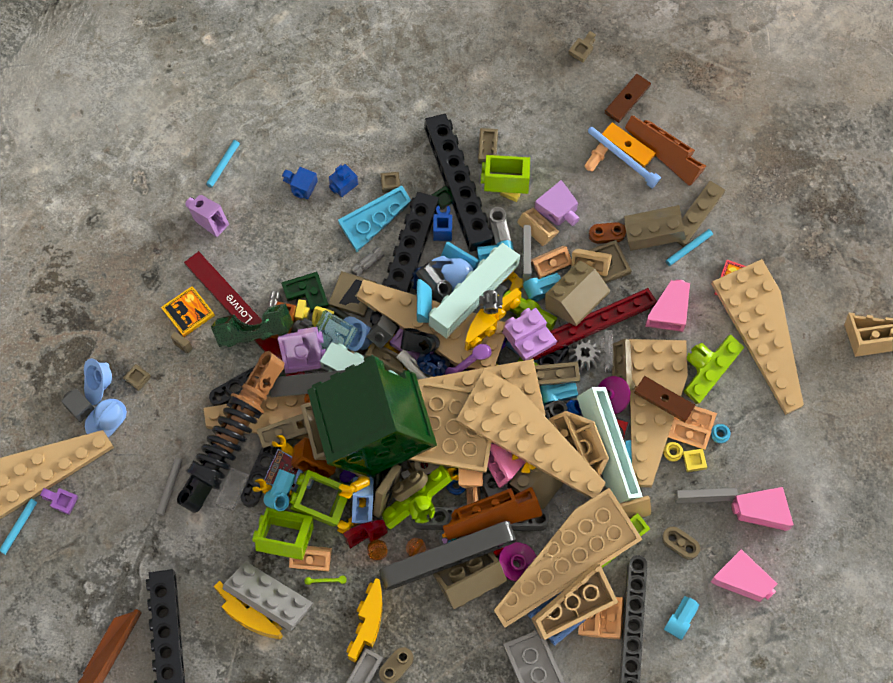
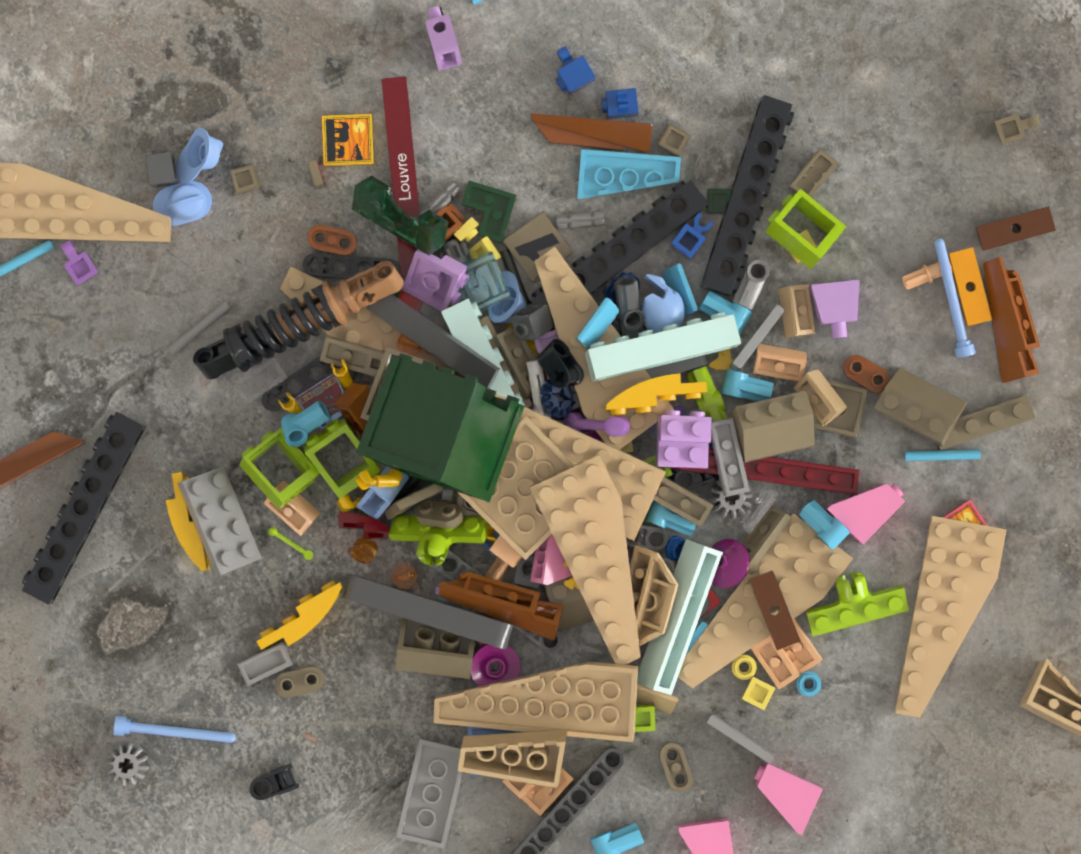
camera: 35 degrees right, 20 degrees up
dark grey gear [479,290,503,314] -> none
none -> dark orange plate [307,225,357,256]
none -> dark orange wedge [531,113,653,153]
none -> light grey tile [711,418,750,497]
none -> medium azure piece [799,500,850,550]

